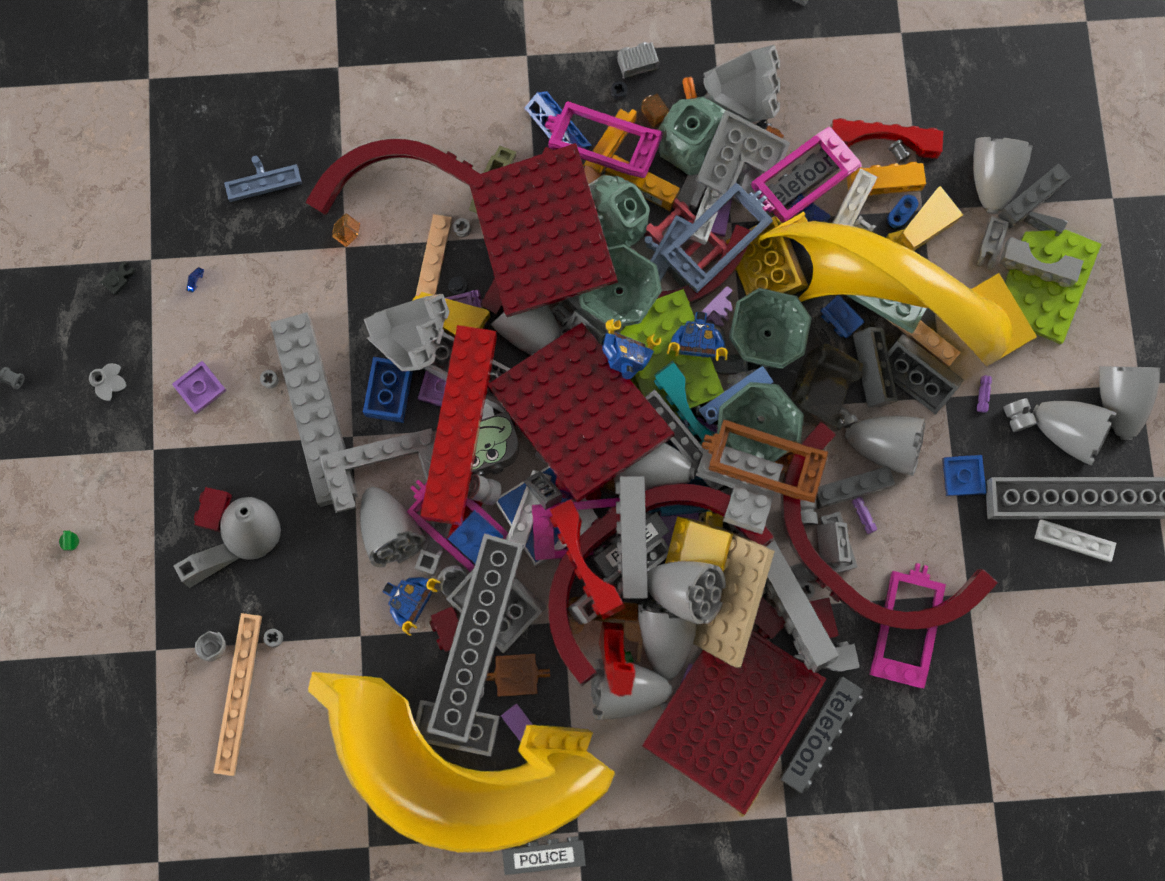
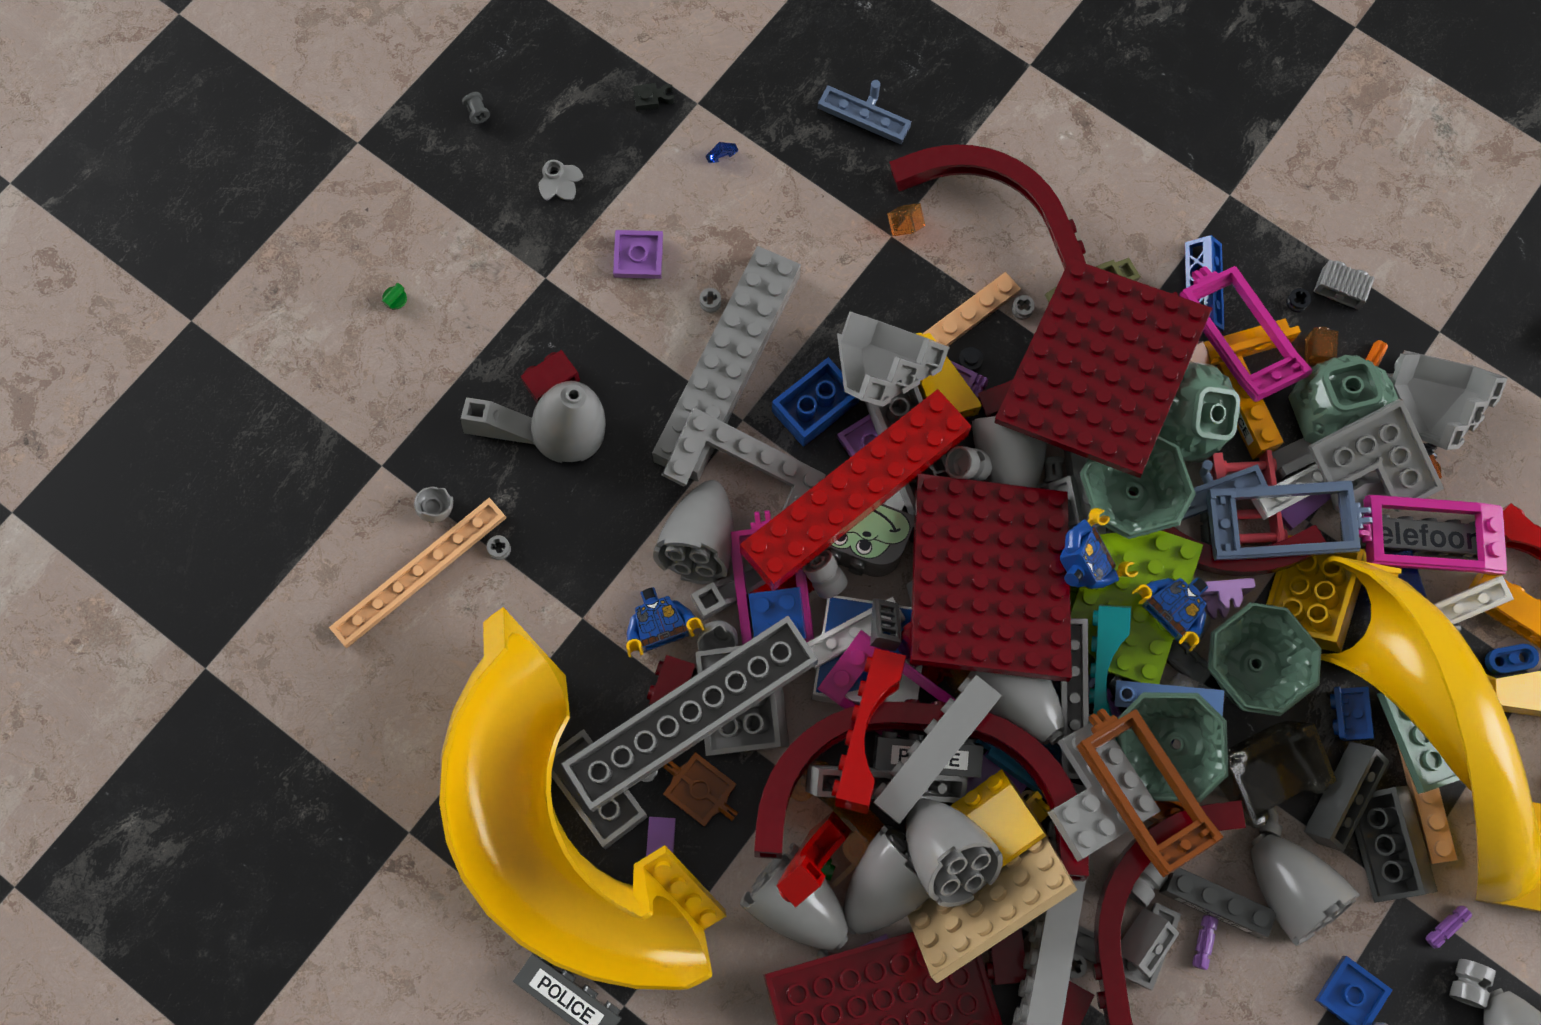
camera: 40 degrees right, 5 degrees down
none -> light grey wheel [945,446,992,481]

